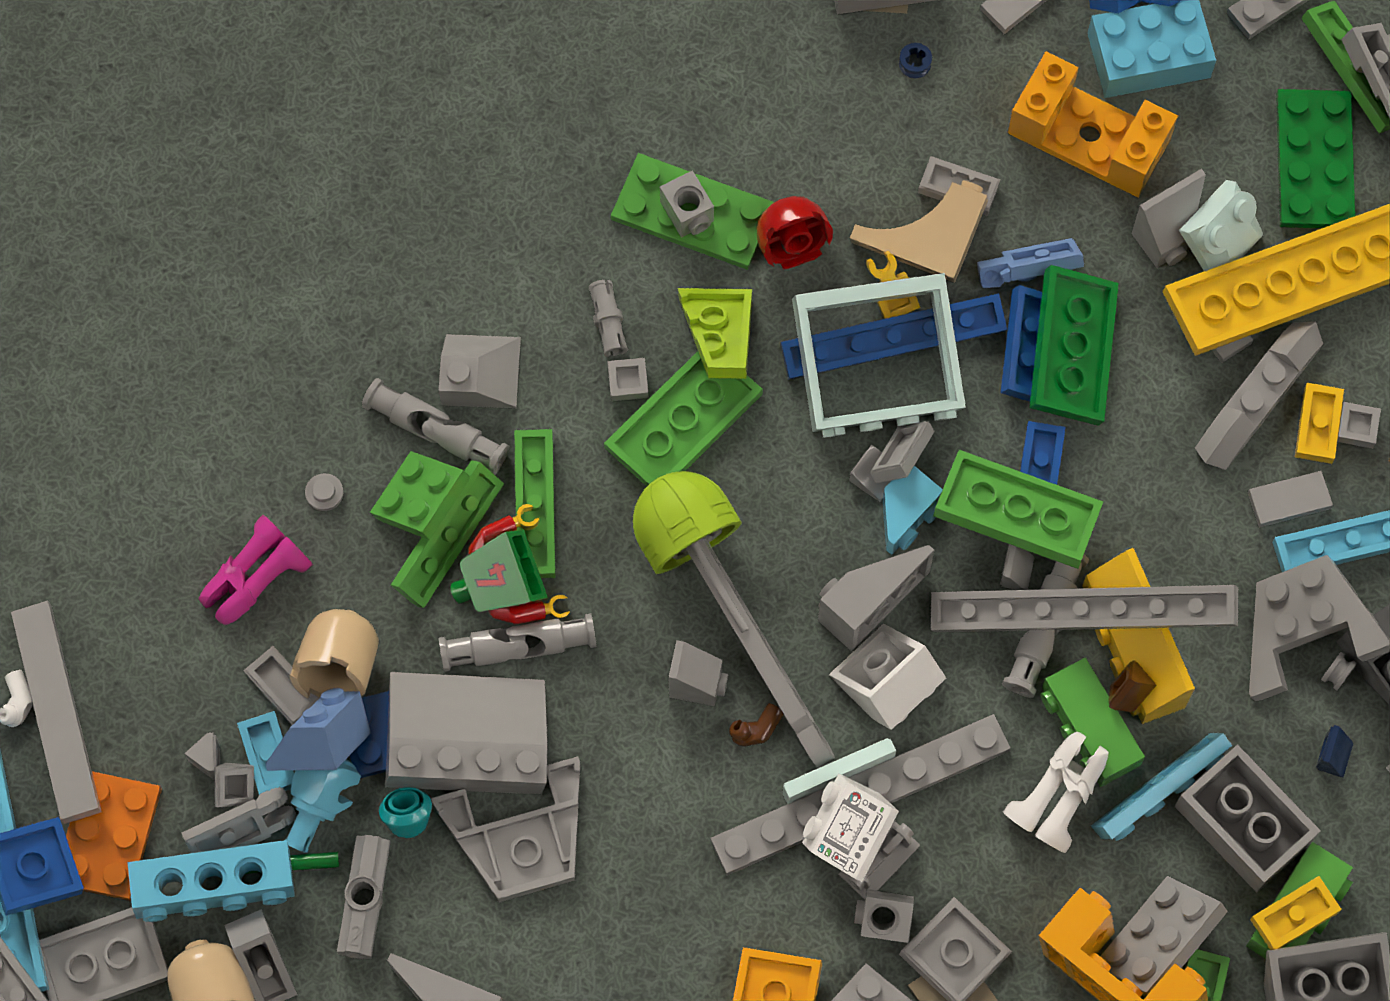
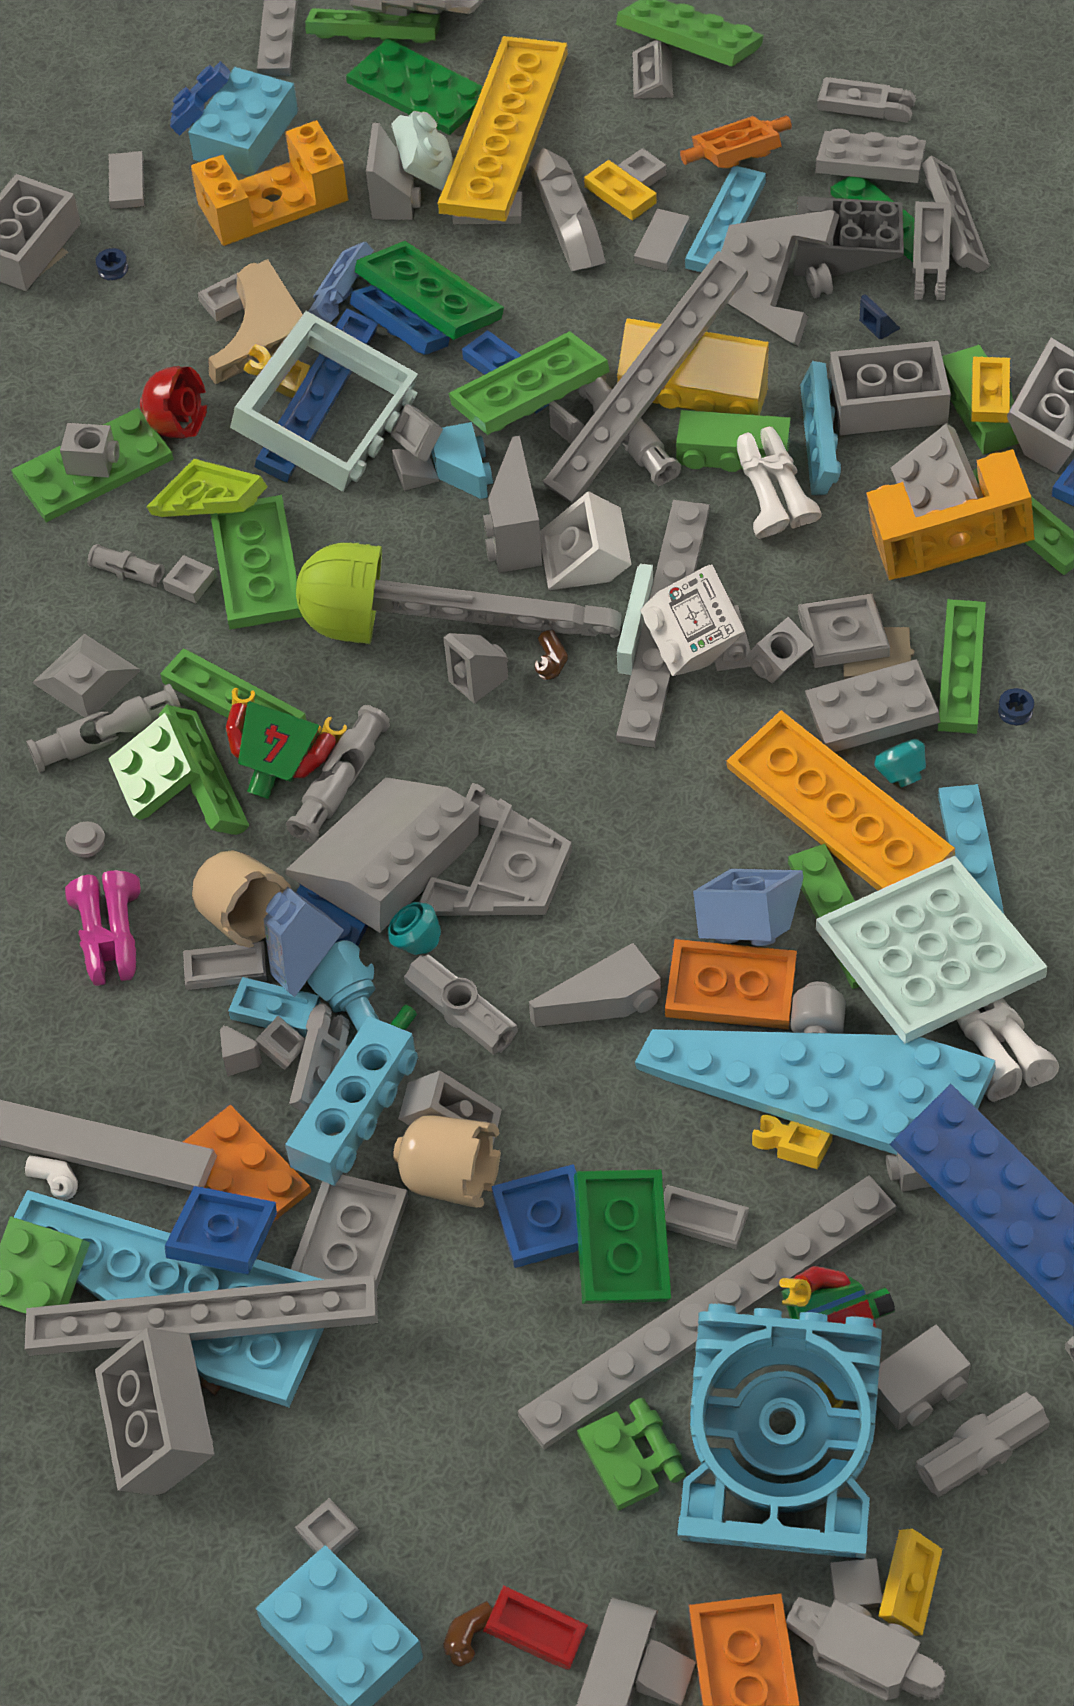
camera: 50 degrees left, 15 degrees down
reddish brown slope [1108,660,1156,712] -> none

